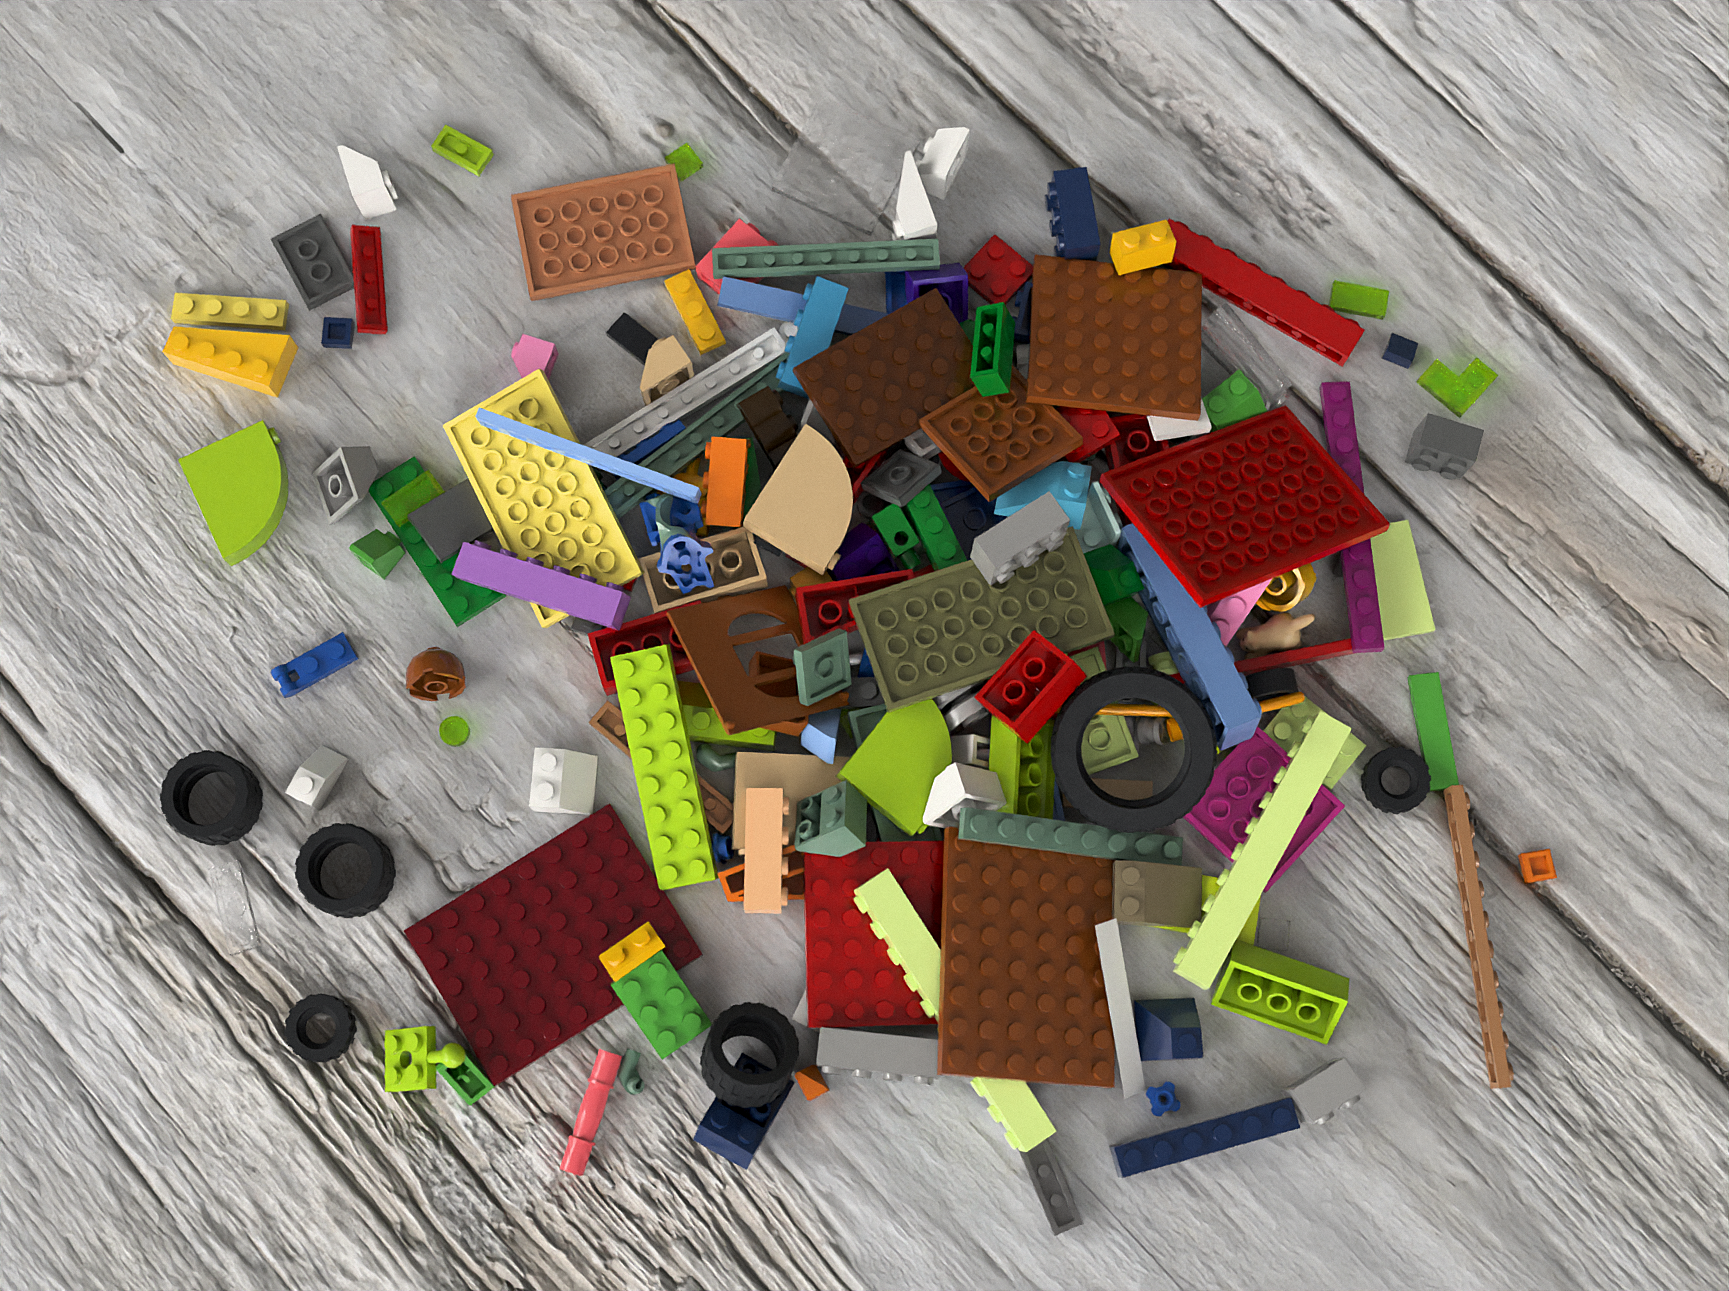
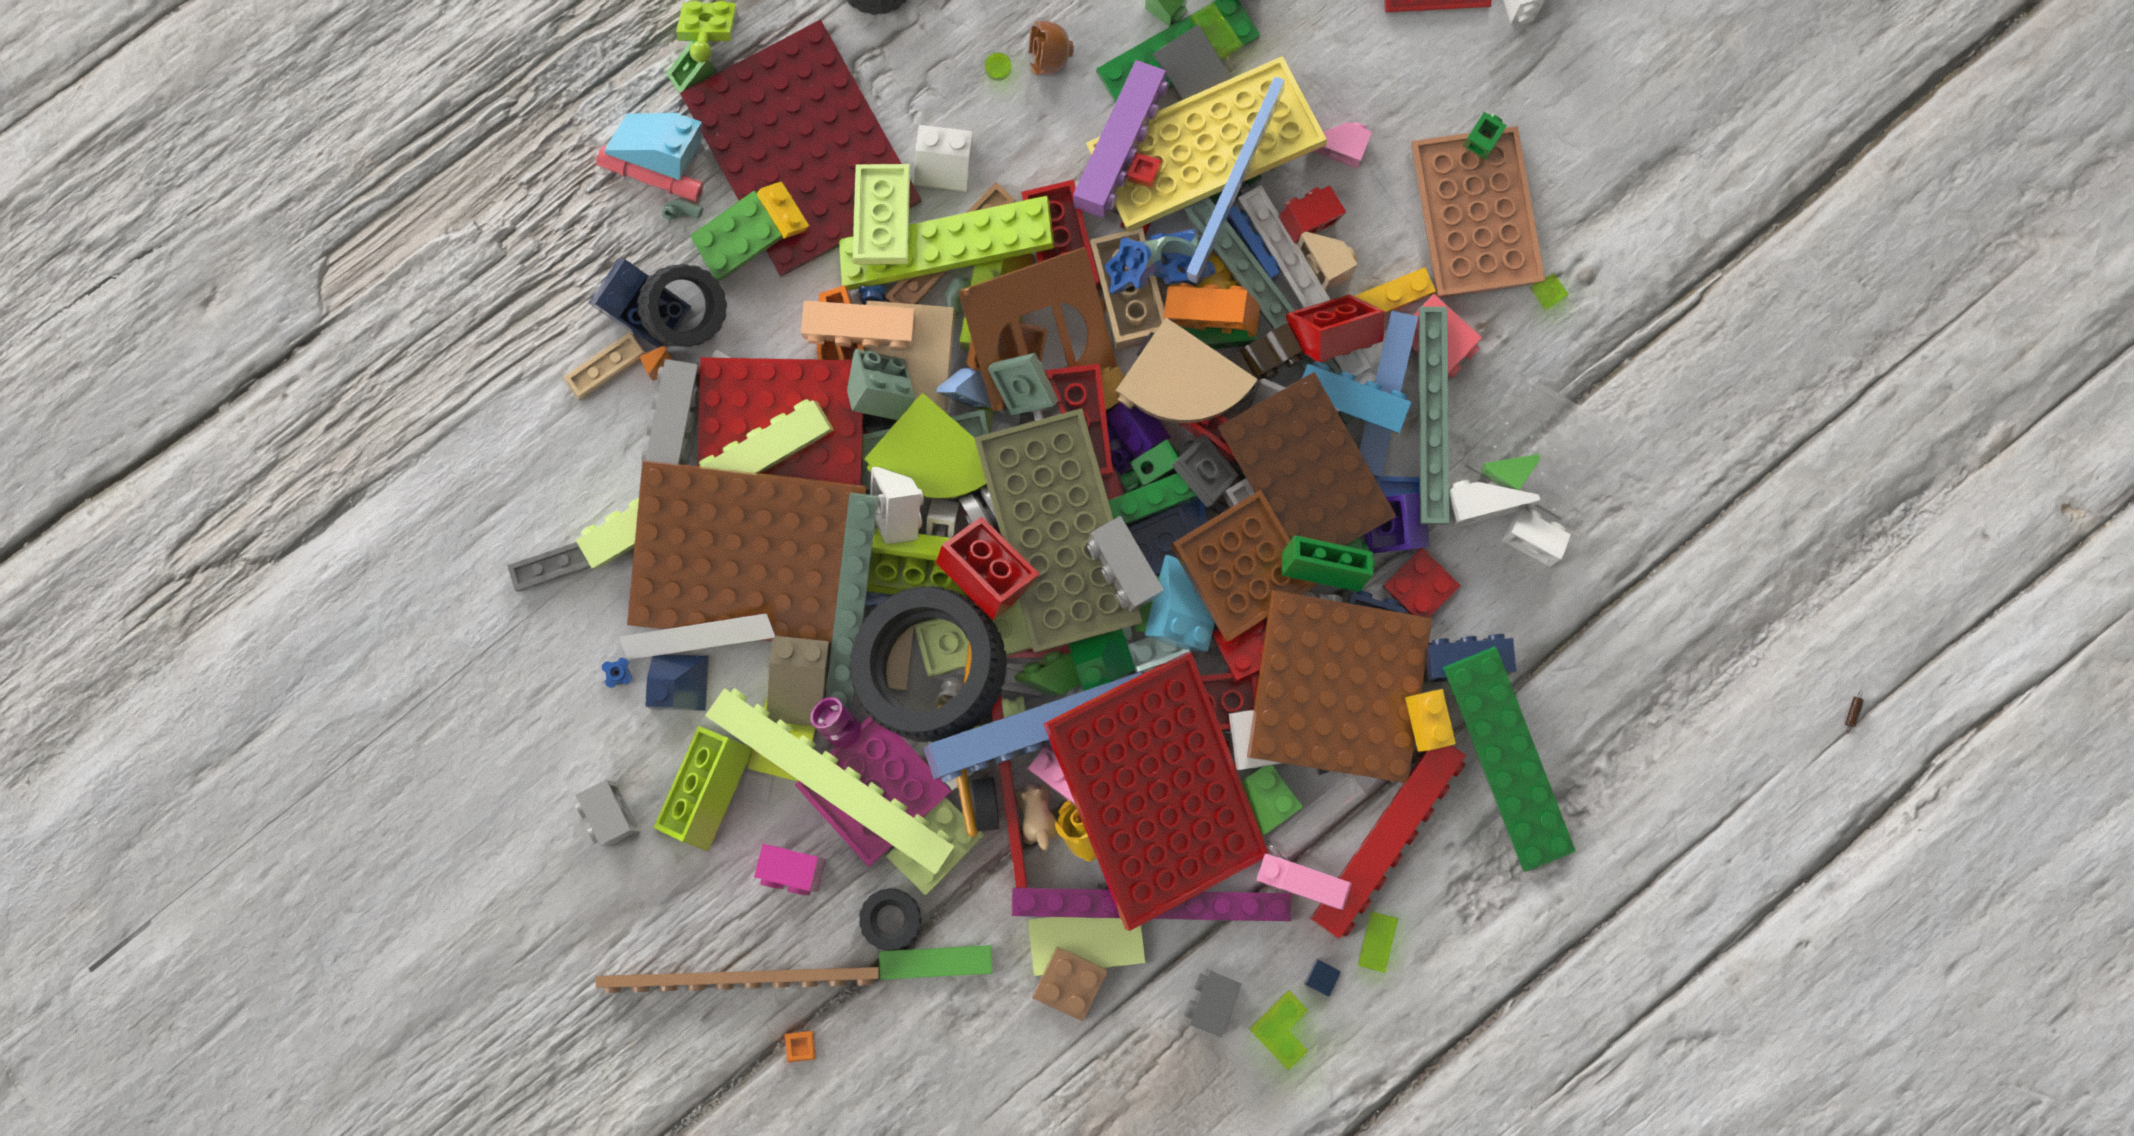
camera: 95 degrees right, 5 degrees up
lime plate [431,125,494,177] -> none
black tile [606,312,659,366] -> none
dark blue brick [1110,1098,1300,1178] -> none
none -> tan tile [563,331,646,401]
none -> medium azure slope [605,113,702,180]
none -> dark pink brick [754,844,827,896]
none -> magenta wheel [810,697,861,748]
none -> yellowish green tile [853,164,910,264]
none -> medium nougat plate [1032,946,1107,1022]
none -> red plate [1126,153,1163,188]
none -> bright pink slope [1257,854,1352,910]
none -> red brick [1278,185,1346,244]
none -> red slope [1286,294,1385,362]
none -> green plate [1442,646,1576,872]
none -> green brick [1463,112,1507,160]
none -> bright green slope [1481,454,1541,490]

